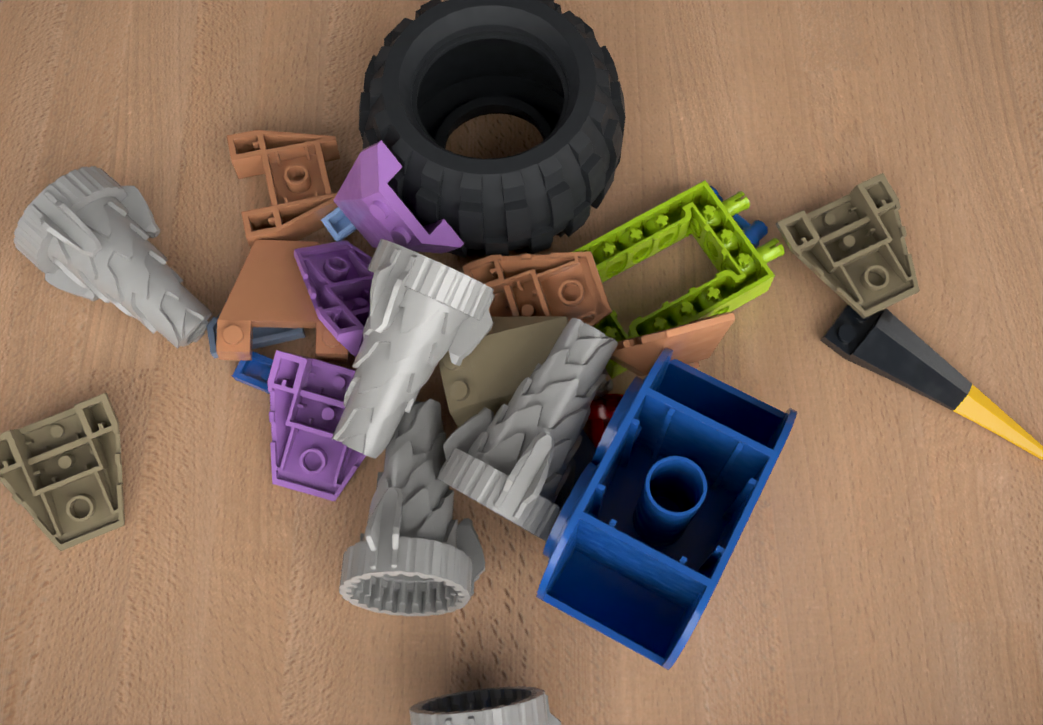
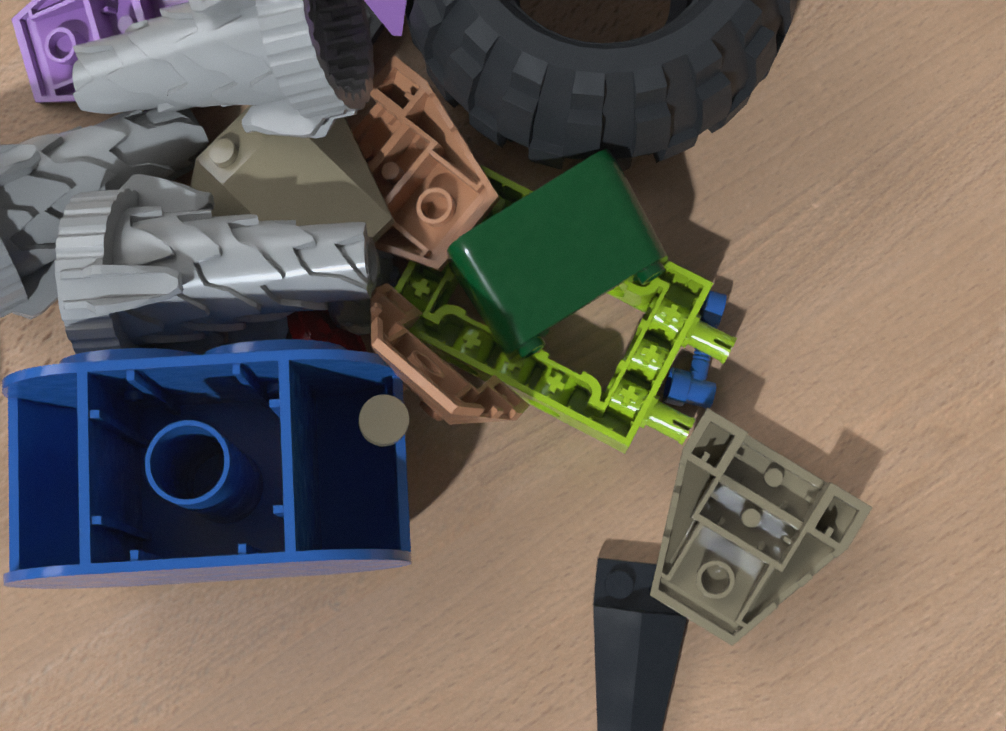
camera: 55 degrees right, 10 degrees up
none -> dark tan tile [359,394,409,446]
none -> dark green windscreen [447,149,668,360]

